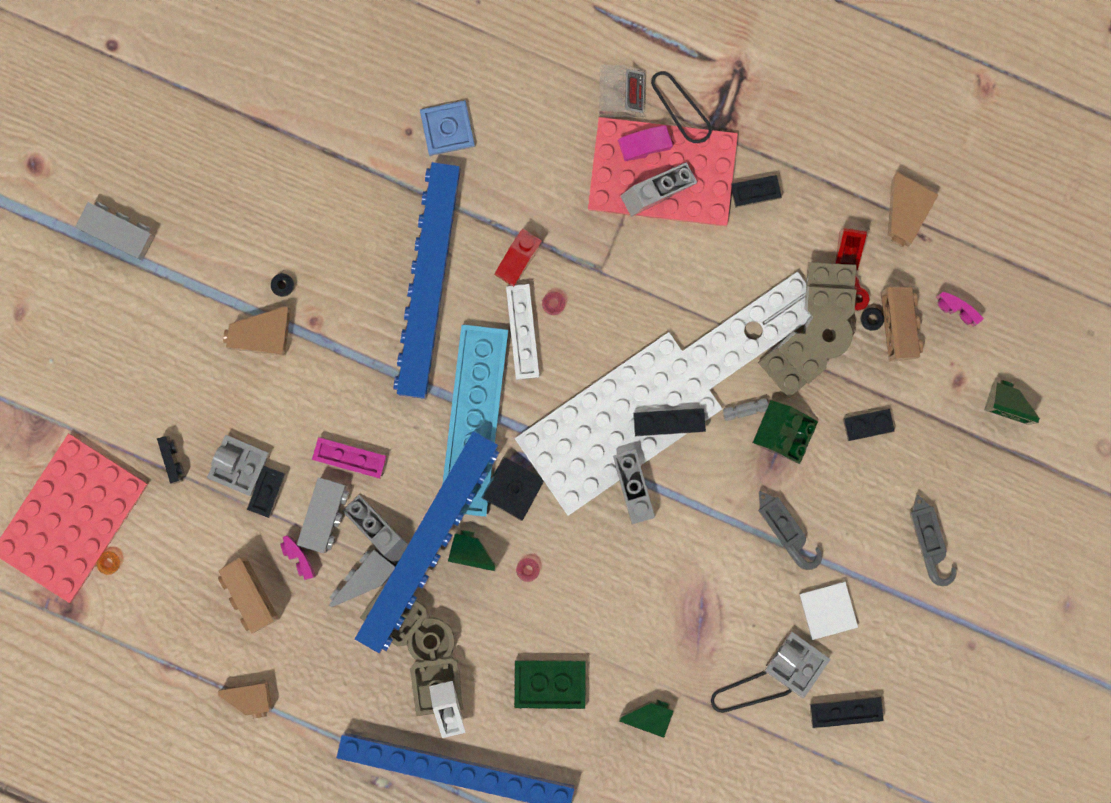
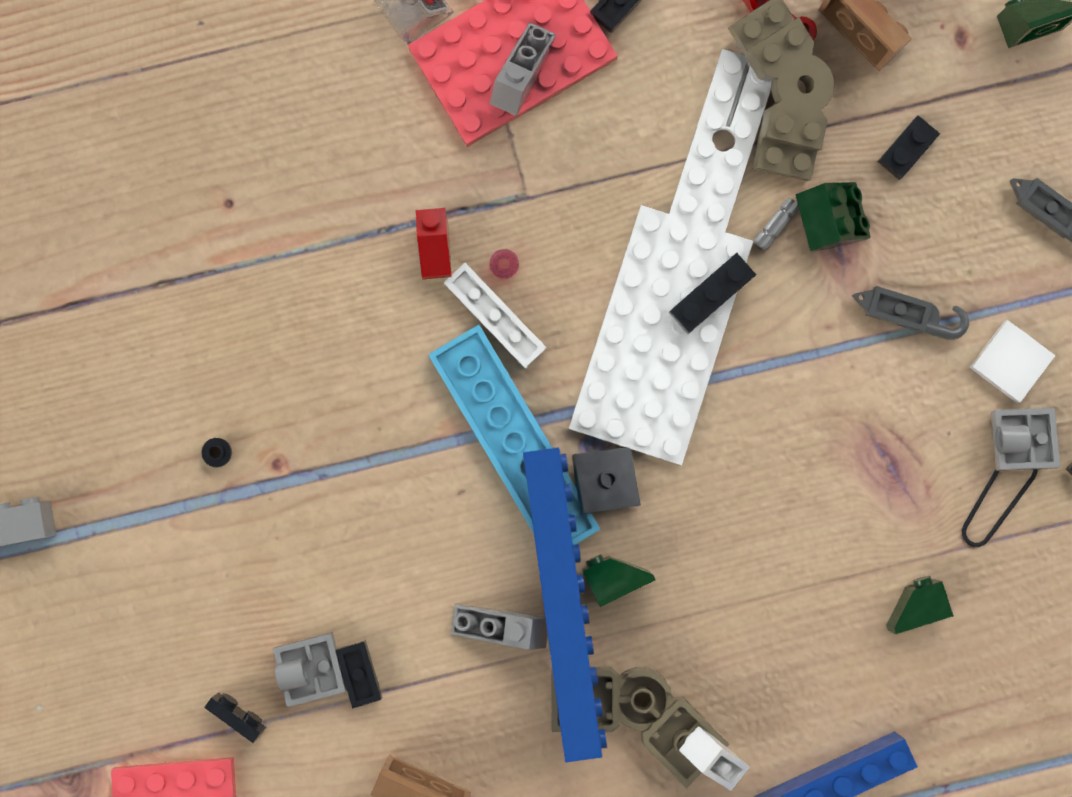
camera: 35 degrees left, 0 degrees up
medium nougat slope [223,307,291,356] -> none
dark pink slope [280,536,316,580] -> none
light grey brick [297,477,349,553] -> none
dark pink plate [312,437,387,479] -> none
light grey slope [329,549,396,607] -> none
blue brick [393,162,461,400] -> none
medium blue tile [420,101,475,156] -> none
dark green plate [514,660,586,709] -> none
clear pink plate [516,558,540,582] -> none
light grey slope [613,449,655,524] -> none
dark pink slope [618,125,673,161] -> none
black plate [860,307,884,331] -> none

